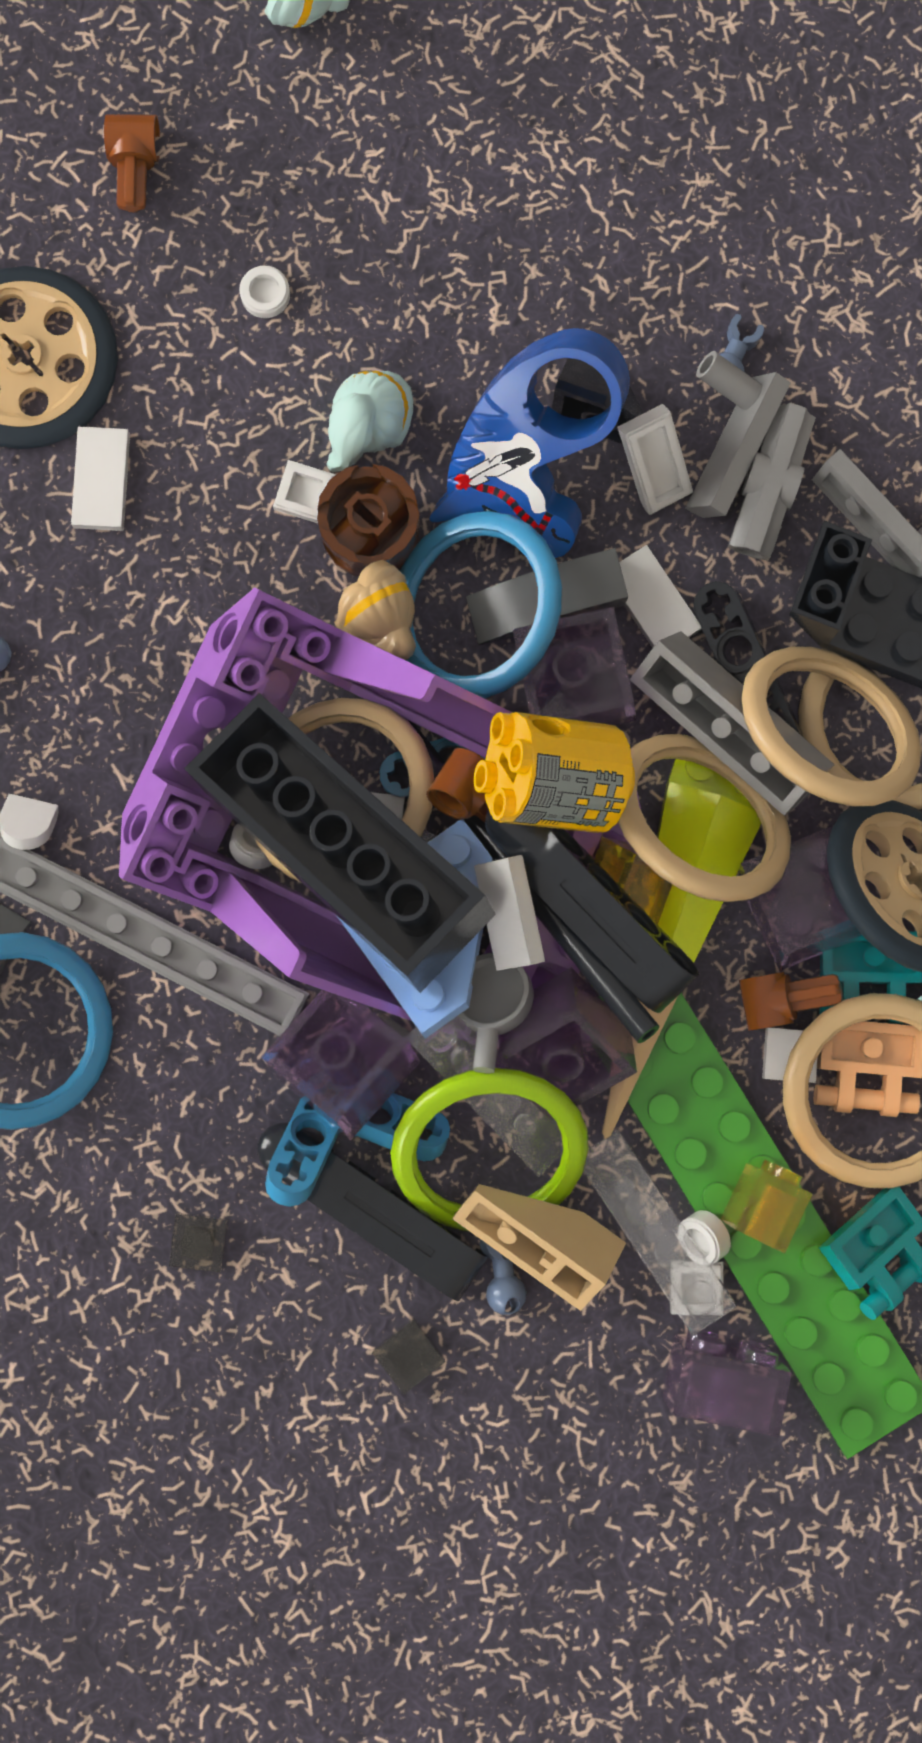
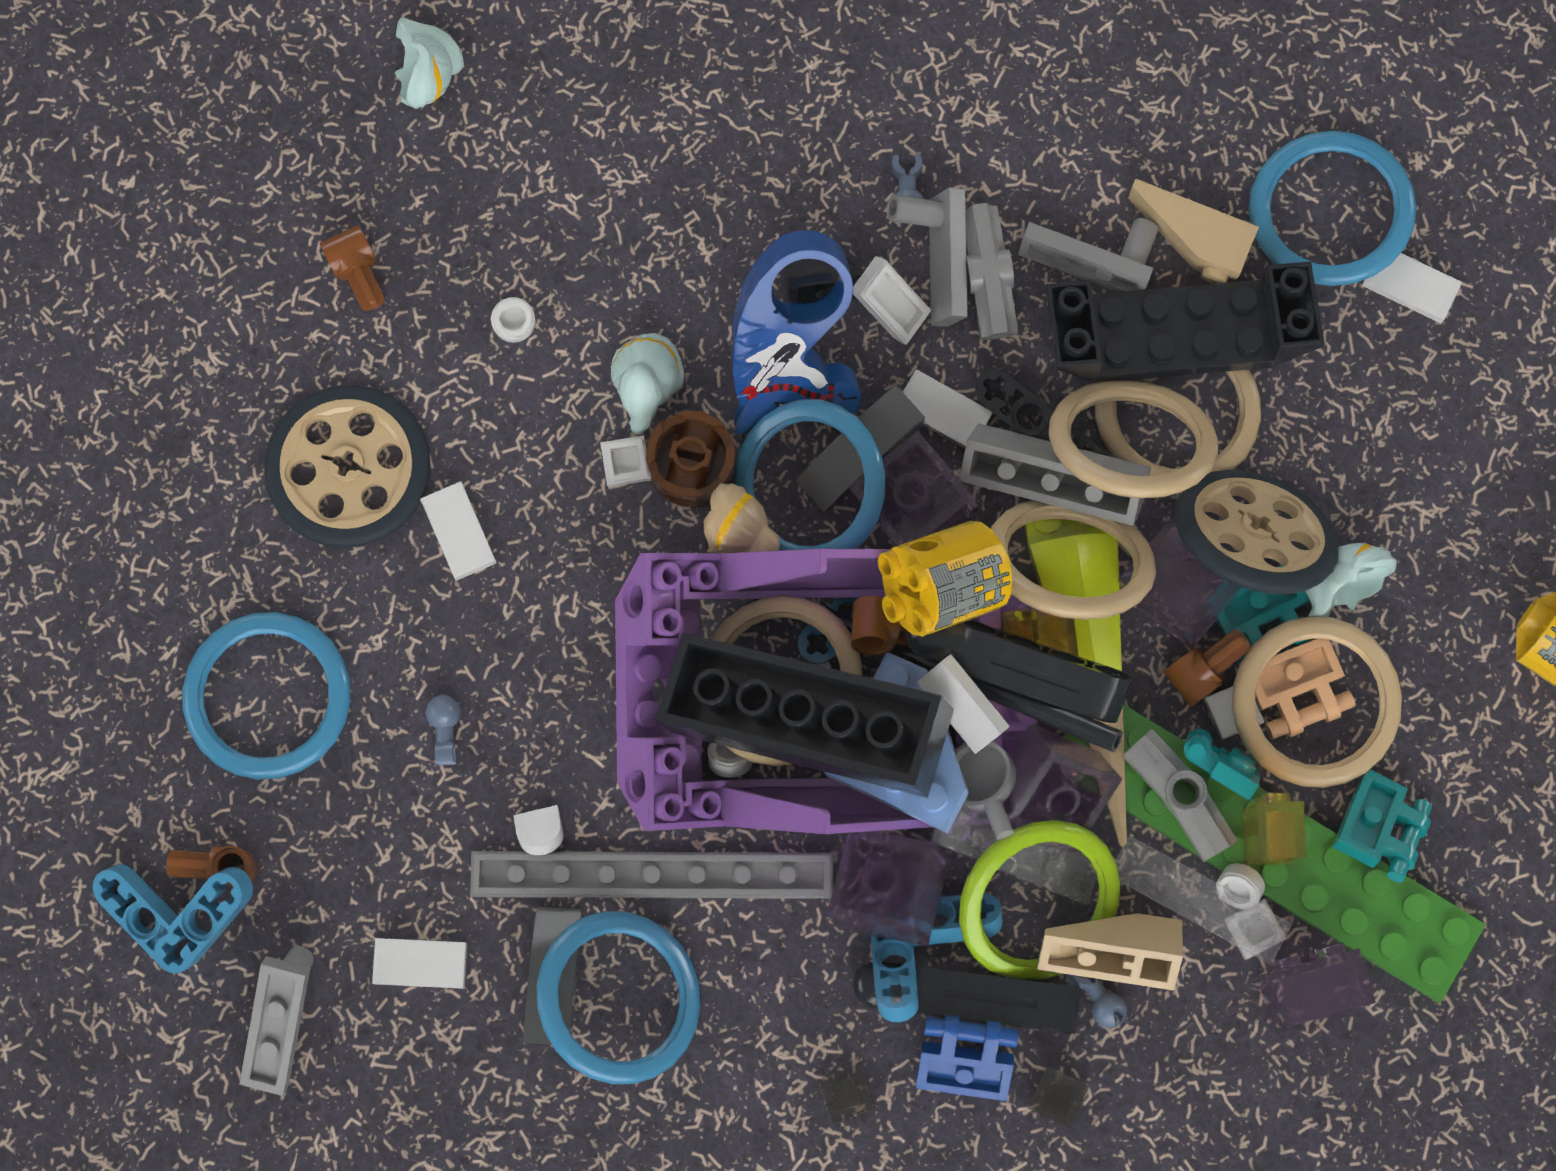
camera: 20 degrees left, 5 degrees down
none -> blue plate [916,1015,1019,1101]
none -> light grey piece [1122,729,1238,862]
none -> teal plate [1184,728,1260,801]

